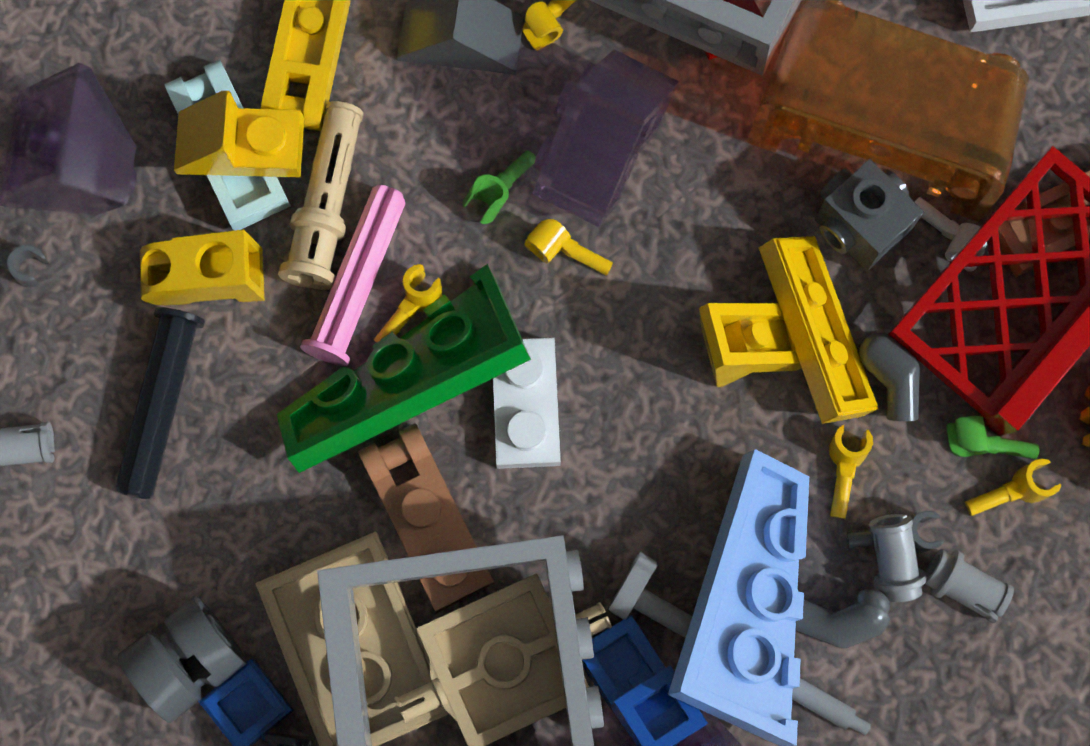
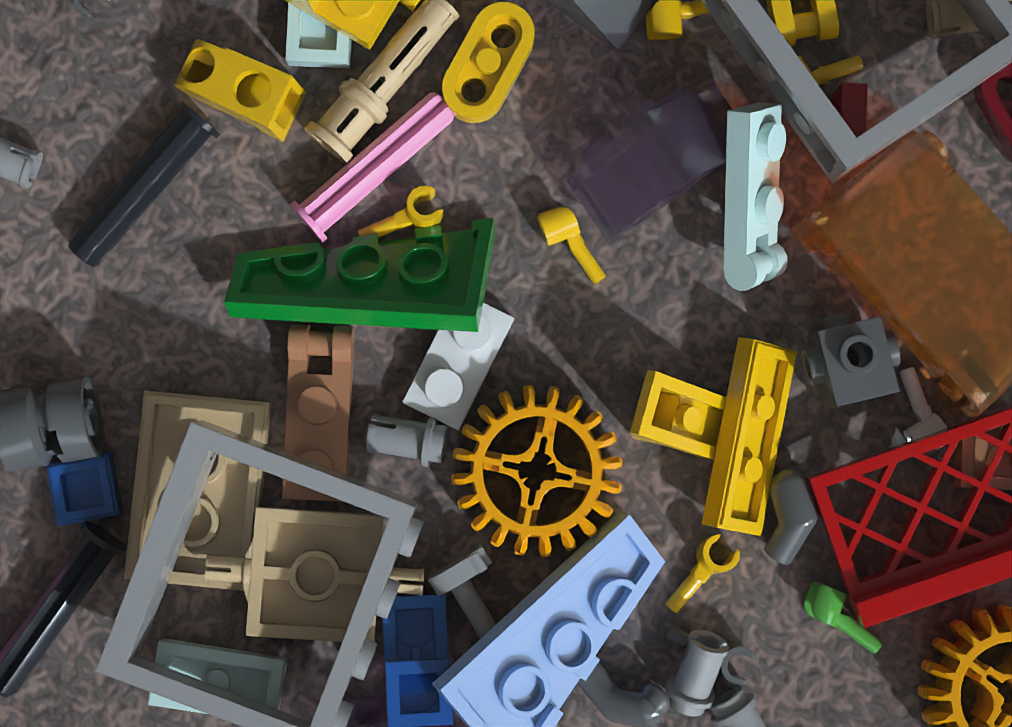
camera: 30 degrees right, 10 degrees up
bright green hand [462,150,537,224] -> none
yellow hand [964,459,1061,516] -> none
none -> light grey pin [366,413,449,467]
none -> yellow plate [442,2,535,123]
none -> light orange gear [451,385,623,557]
none -> light aqua plate [723,102,788,291]

